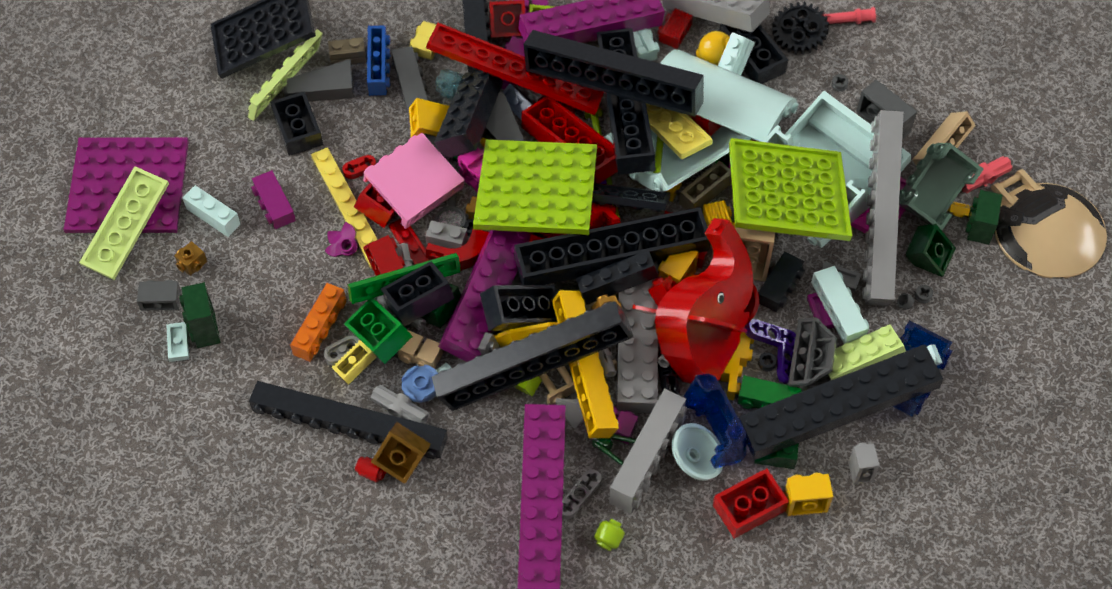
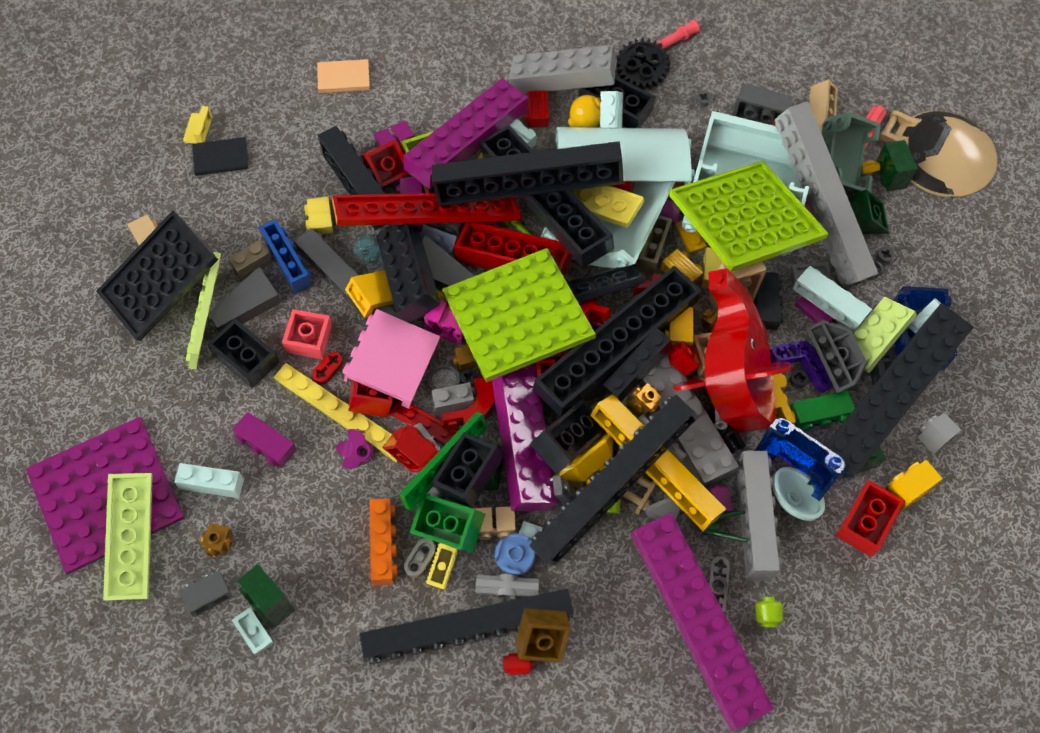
camera: 30 degrees left, 5 degrees up
none -> coral brick [282,309,333,360]

